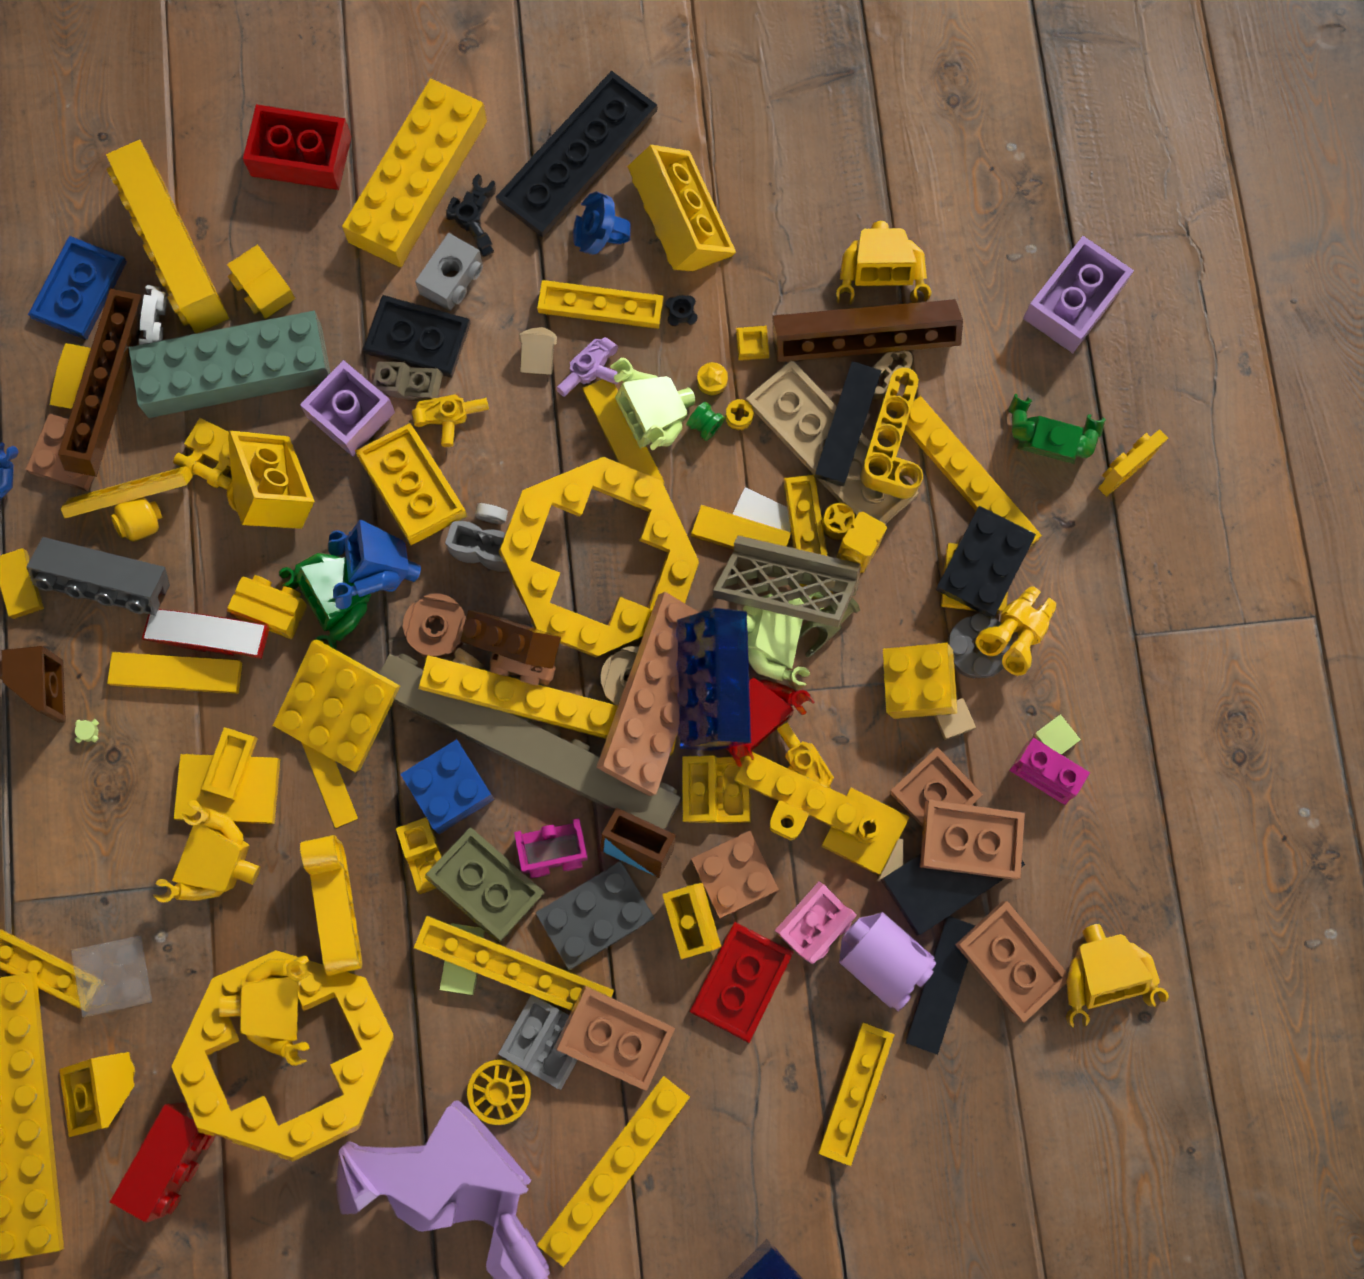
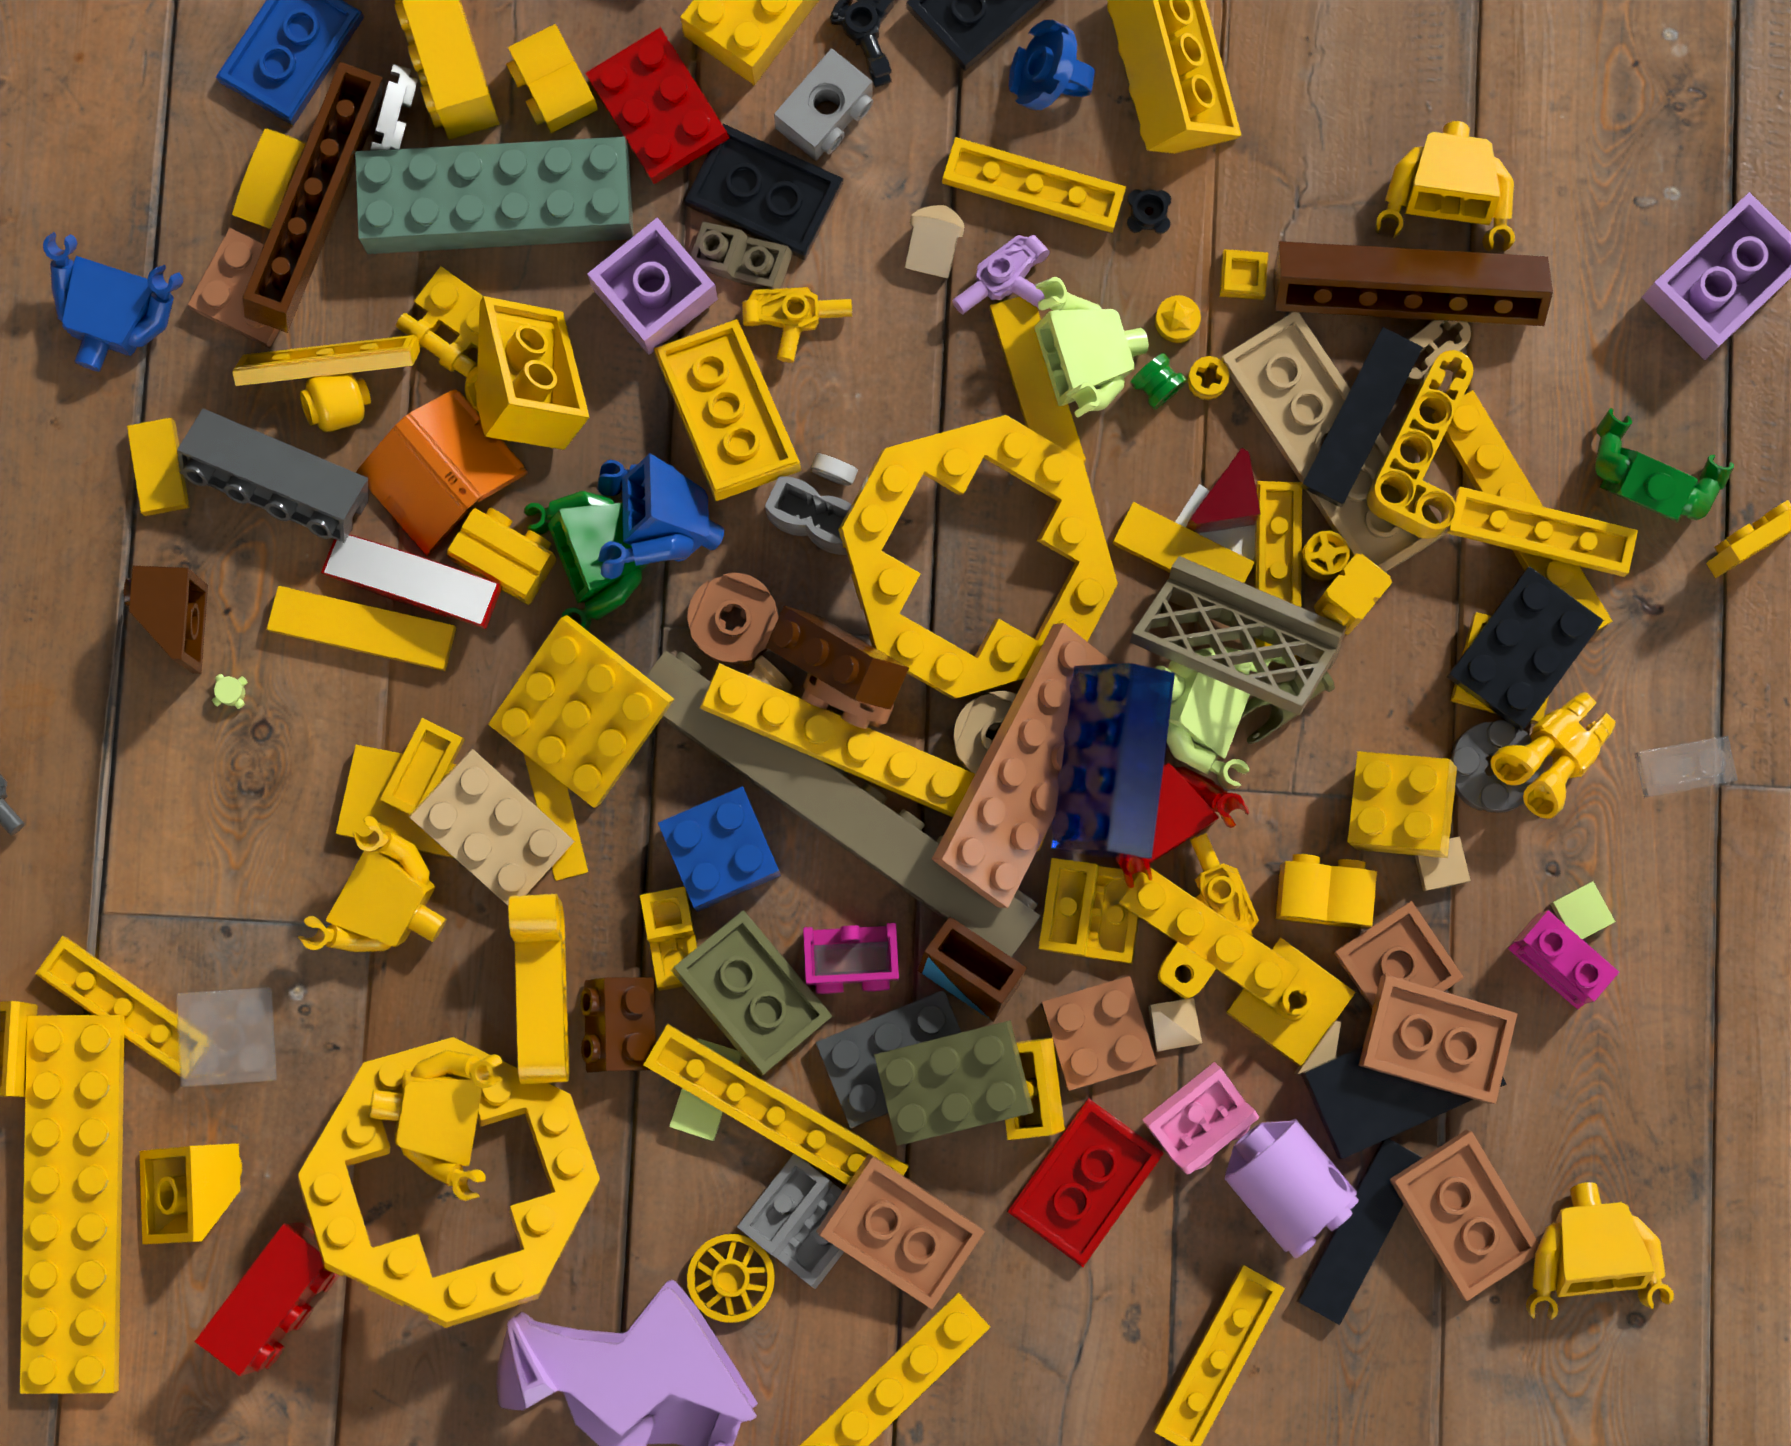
camera: 10 degrees right, 5 degrees up
none -> orange piece [356,389,528,556]
none -> tan plate [409,748,575,906]
none -> reddish brown bracket [580,977,656,1073]
none -> red plate [585,27,729,184]
none -> olive plate [874,1020,1034,1146]
none -> tan slope [1148,998,1202,1052]
none -> dark red slope [1186,448,1261,534]
none -> yellow brick [1275,854,1377,929]
none -> yellow plate [1447,487,1638,577]
none -> clear plate [1635,736,1738,798]

